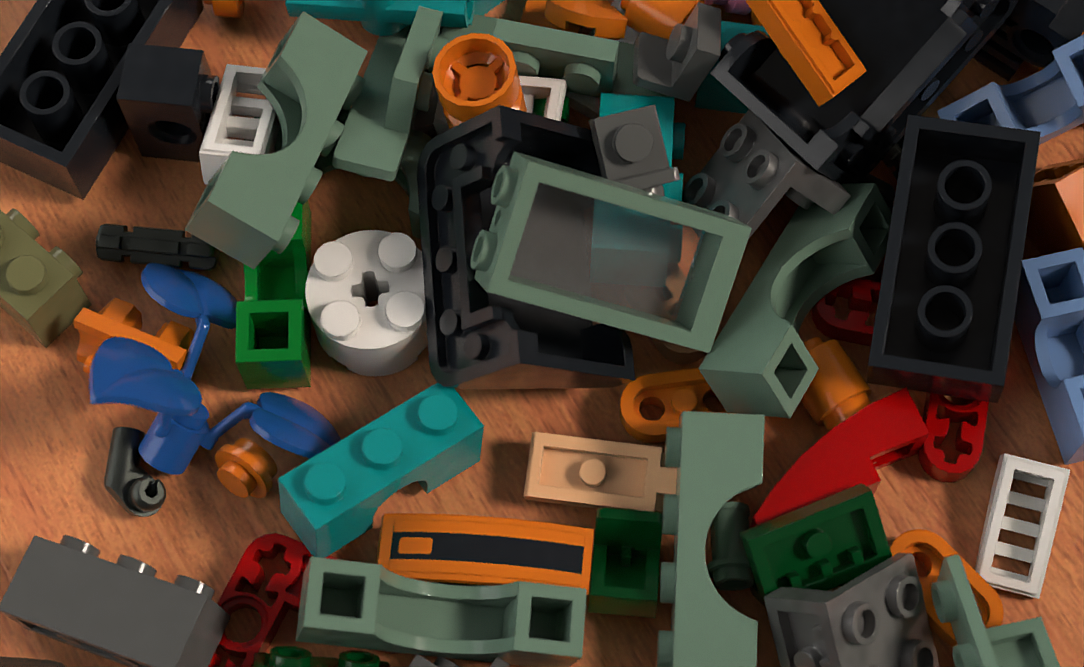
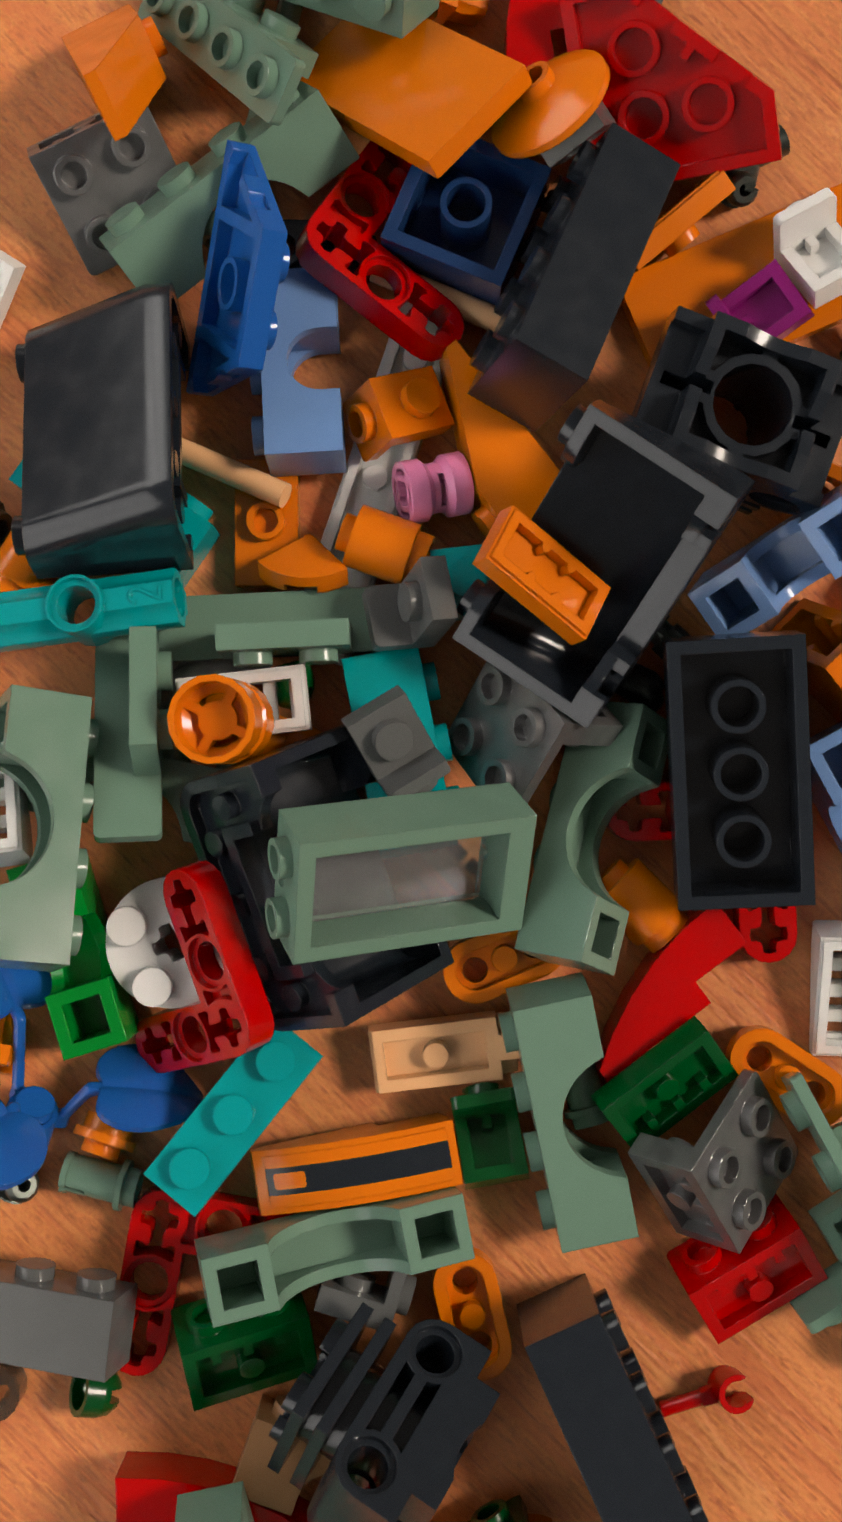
camera: 15 degrees left, 20 degrees up
none -> sand green pin [58,1151,145,1211]
none -> red beam [135,861,275,1073]

